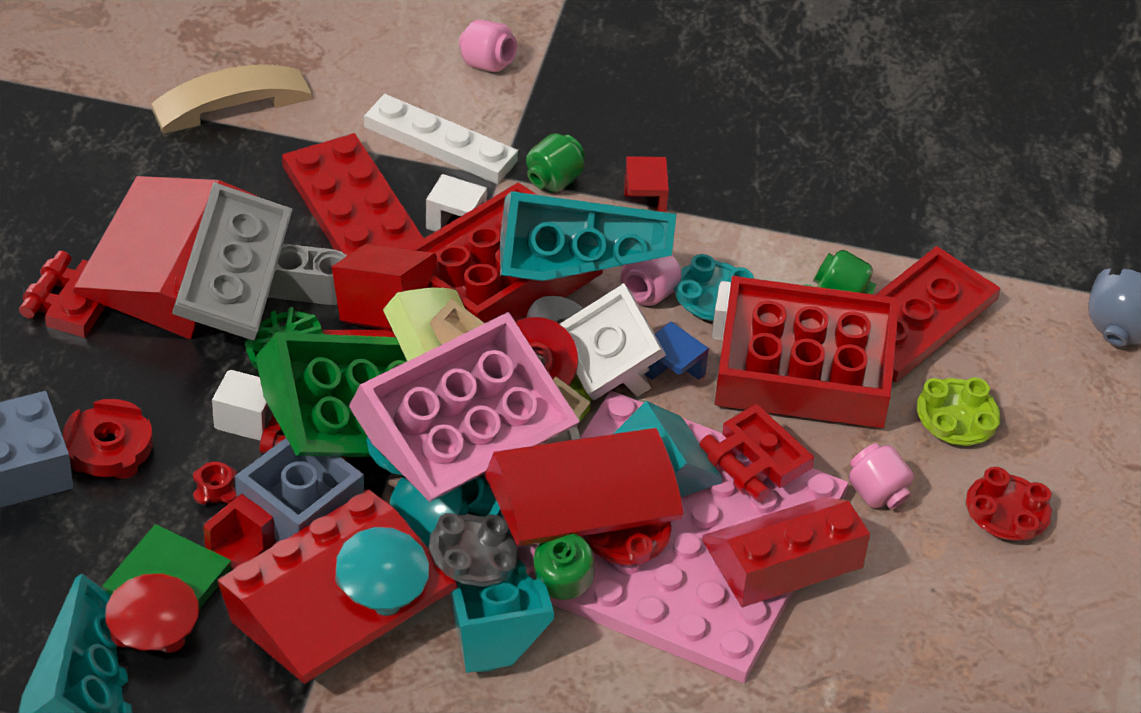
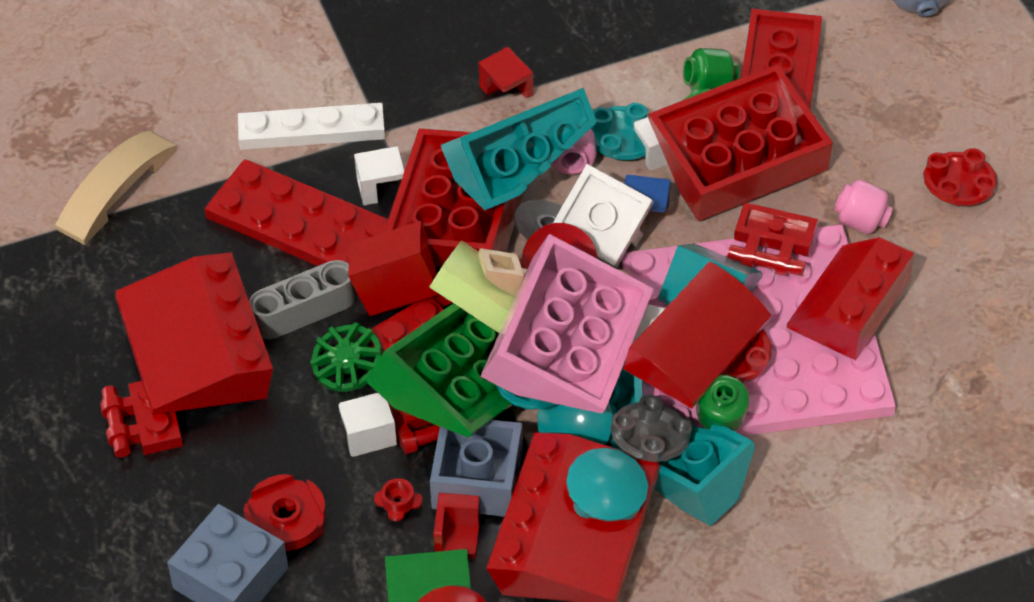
camera: 30 degrees left, 5 degrees up
light grey tile [172,182,293,341] -> none
bright pink head [459,20,517,72] -> none
green head [526,133,585,192] -> none
lime dish [917,377,1000,446] -> none

